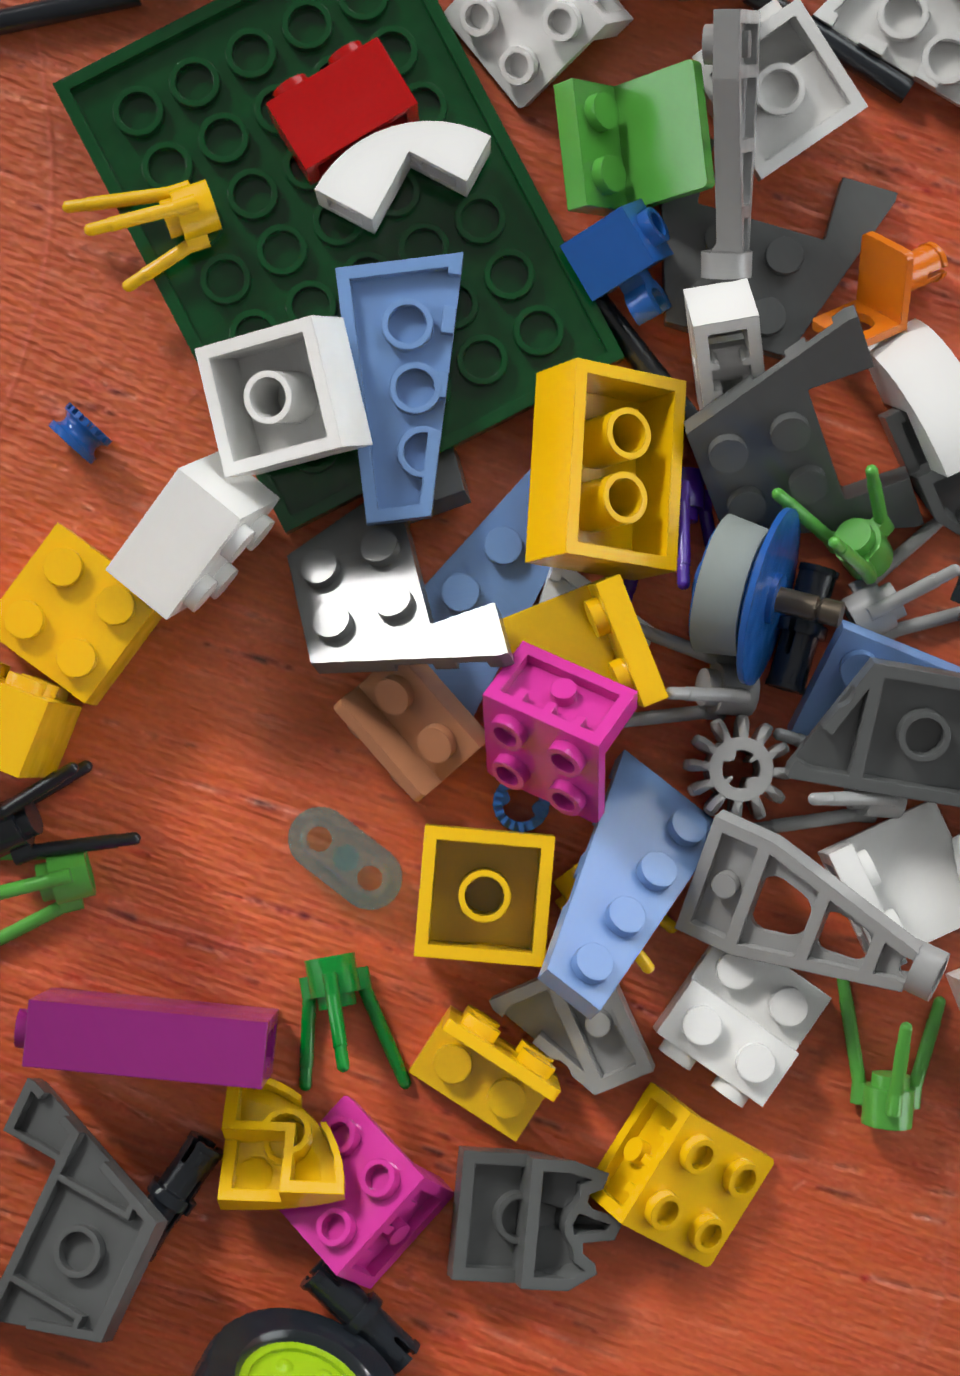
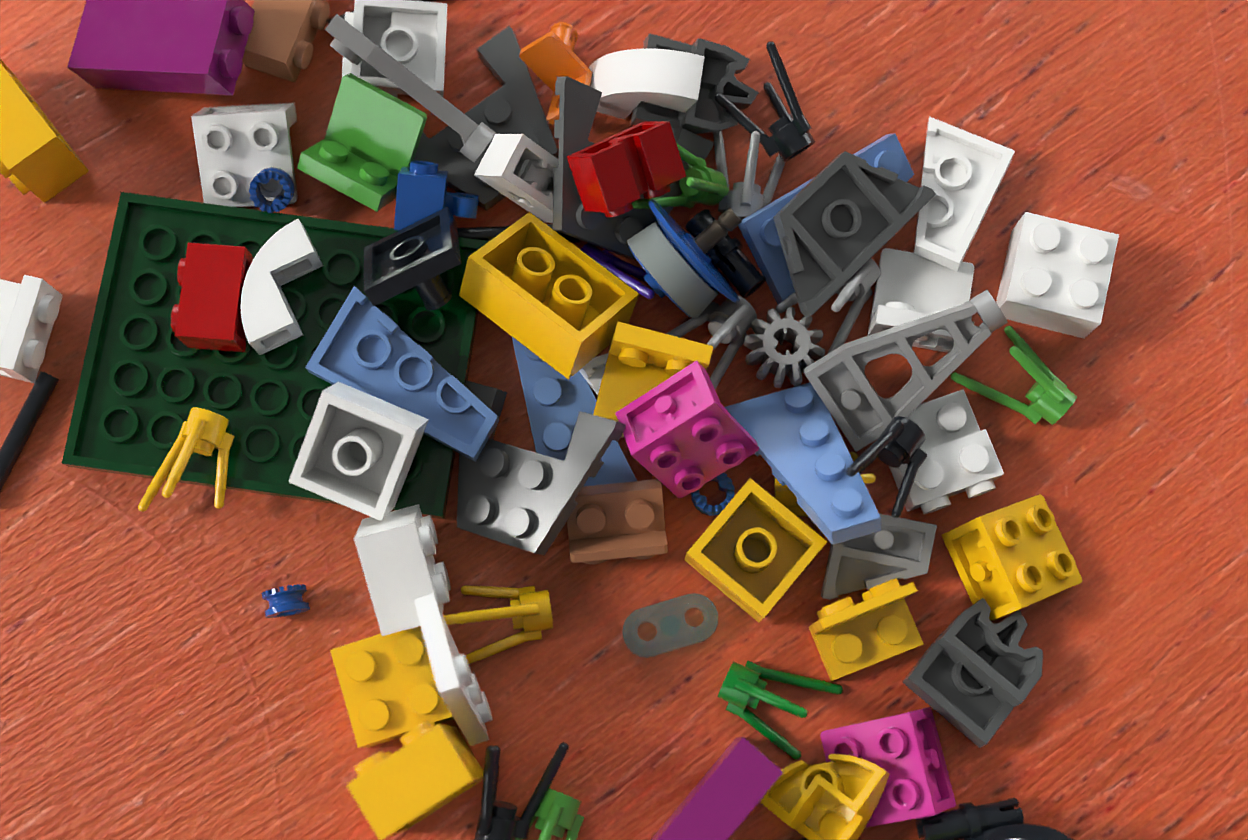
camera: 50 degrees left, 10 degrees down
none -> blue bush [249,167,295,213]
none -> black tile [364,207,461,311]
none -> white wing [414,593,493,746]
none -> yellow plant [443,585,553,665]
none -> red brick [567,121,686,217]
none -> black plant [846,416,927,518]

